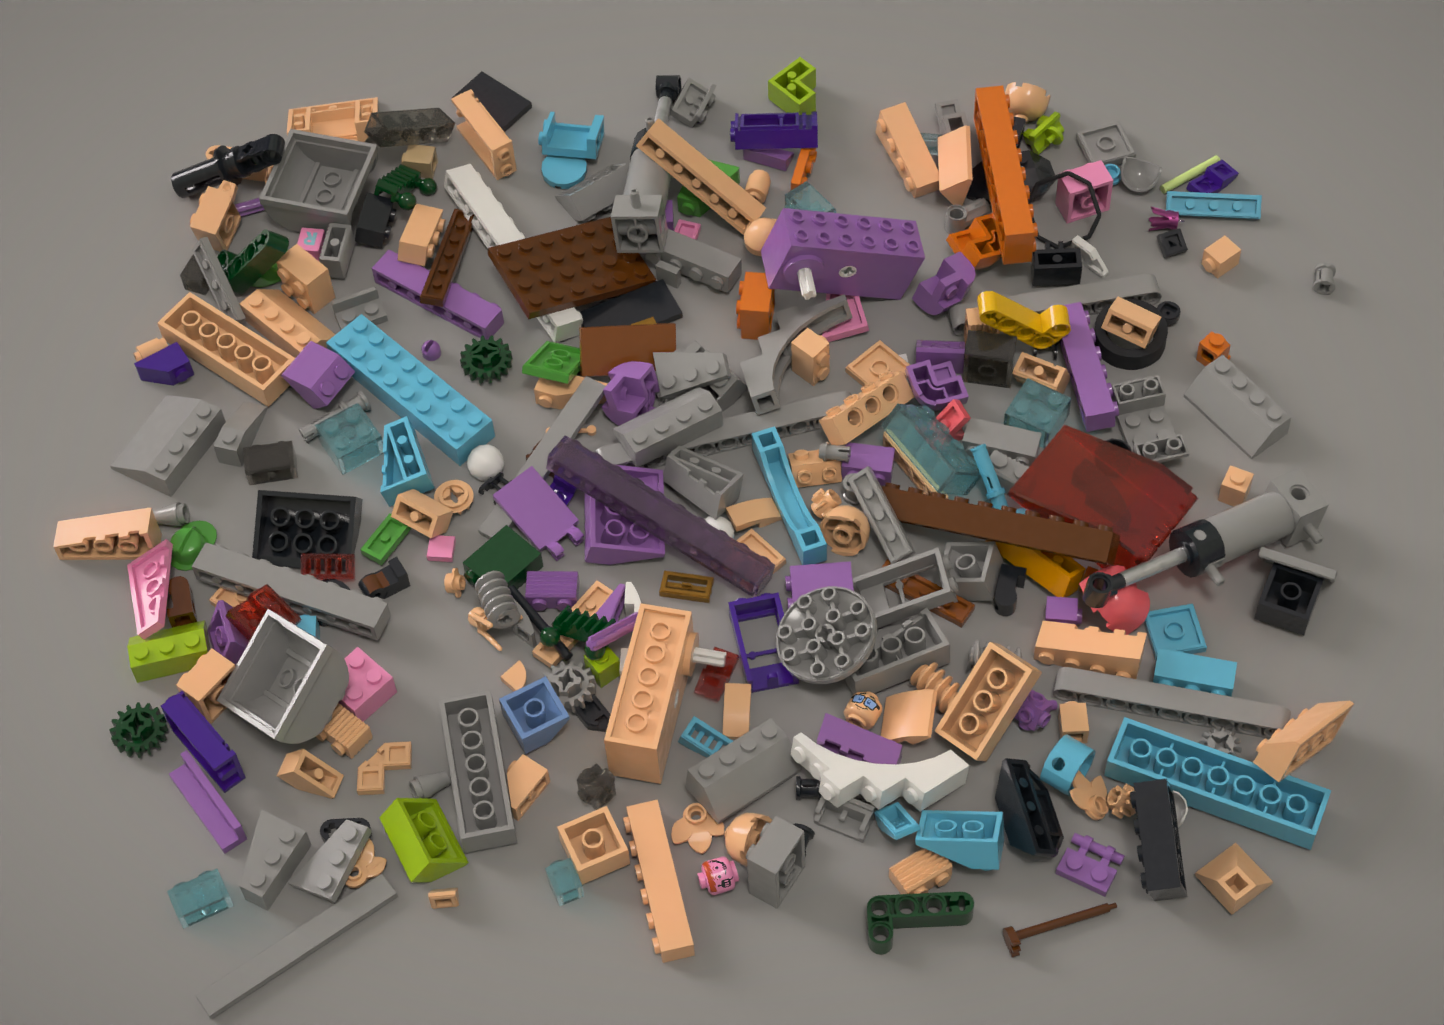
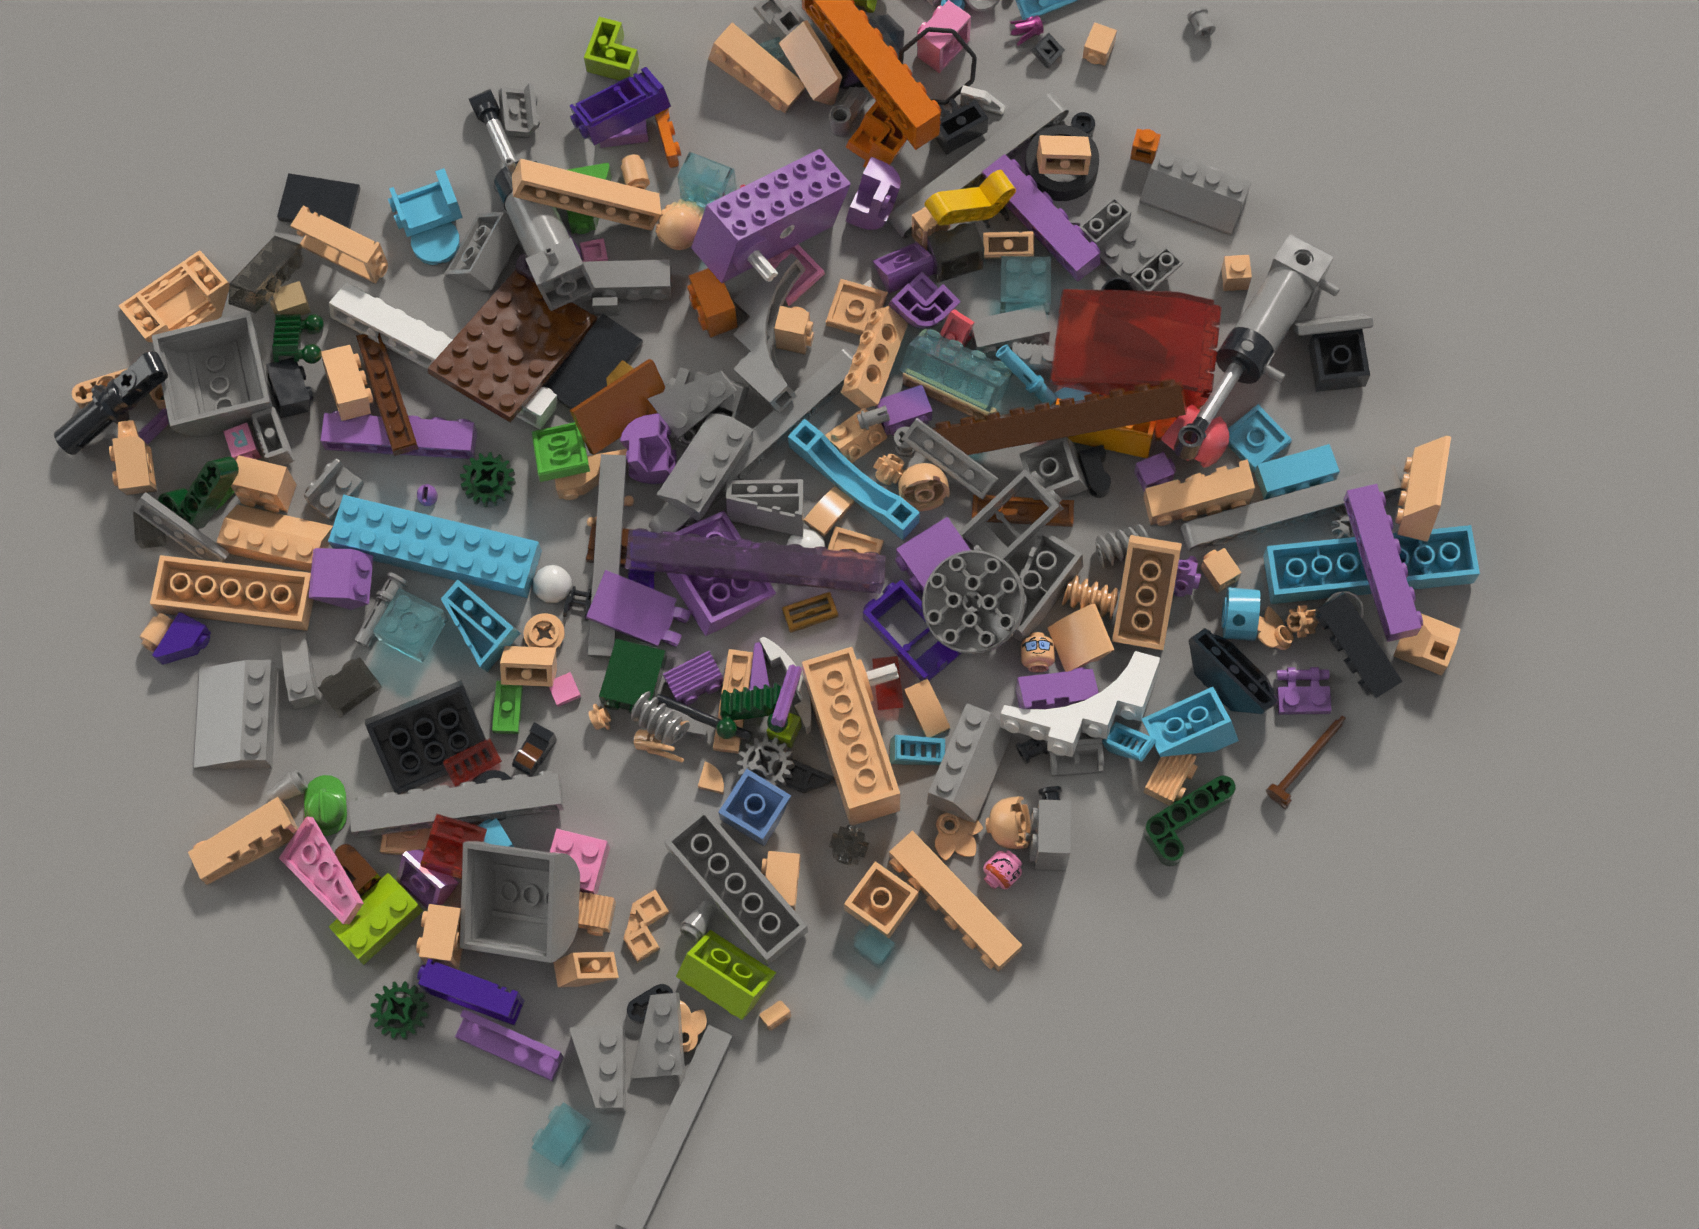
camera: 30 degrees left, 15 degrees up
none -> medium lavender brick [1343,484,1423,642]

